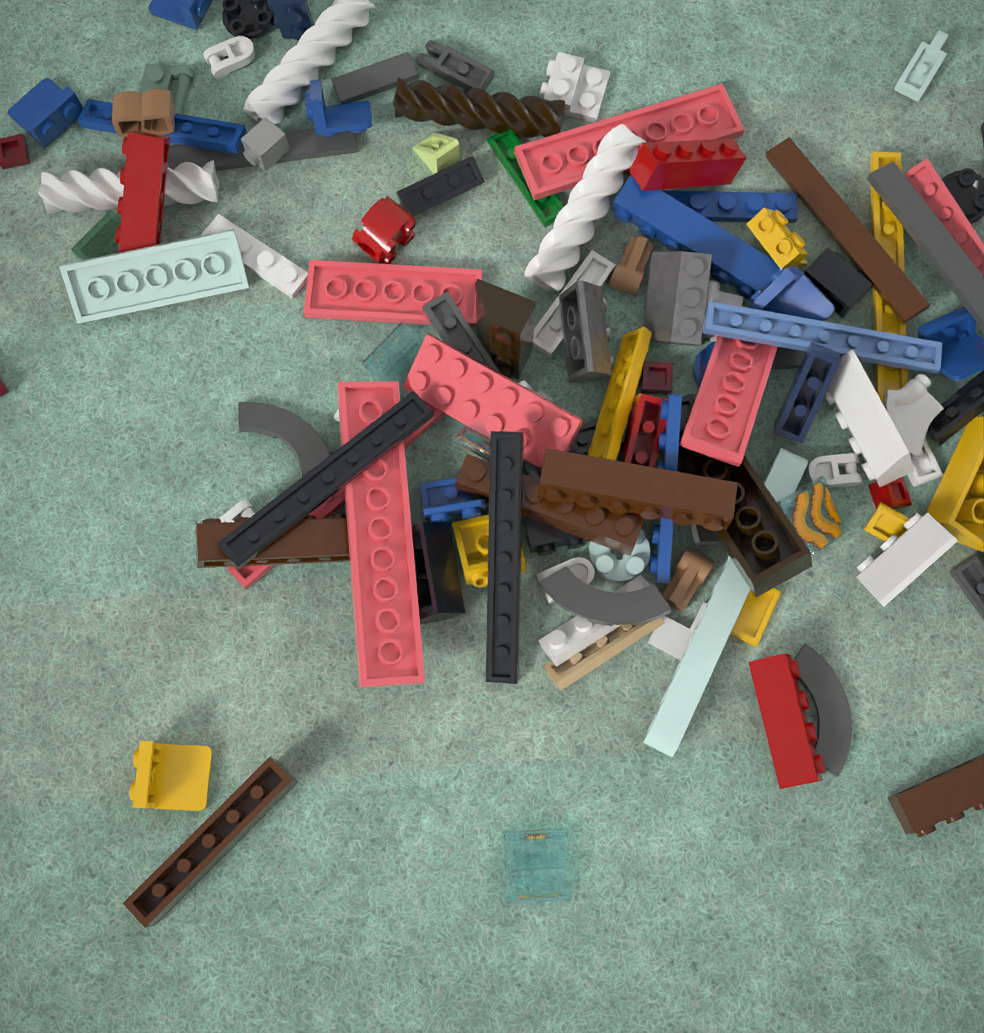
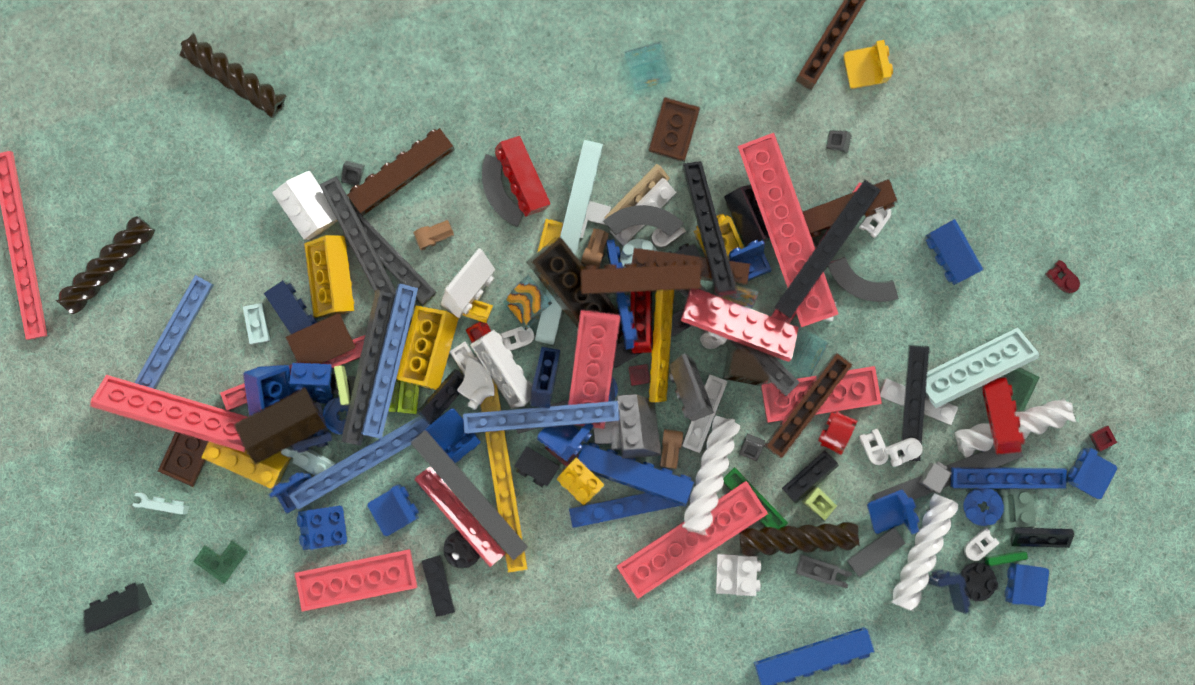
camera: 165 degrees right, 10 degrees up
medium nougat brick [112,89,175,137] -> none
red brick [629,138,747,191] -> none
reddish brown tile [766,137,930,324] -> none
light aqua plate [894,30,948,102] -> none
none -> medium nougat piece [413,220,454,250]
none -> reddish brown tile [648,97,700,162]
none -> dark grey slope [739,433,765,461]
none -> reddish brown brick [764,353,852,458]
none -> dark grey slope [826,130,852,153]
none -> white plate [859,429,889,465]
none -> white plate [885,438,923,467]
none -> black plate [900,345,929,461]
none -> blue slope [926,219,984,285]
none -> blue plate [963,488,1004,526]
none -> green tile [984,551,1028,566]
none -> black plate [1011,527,1074,548]

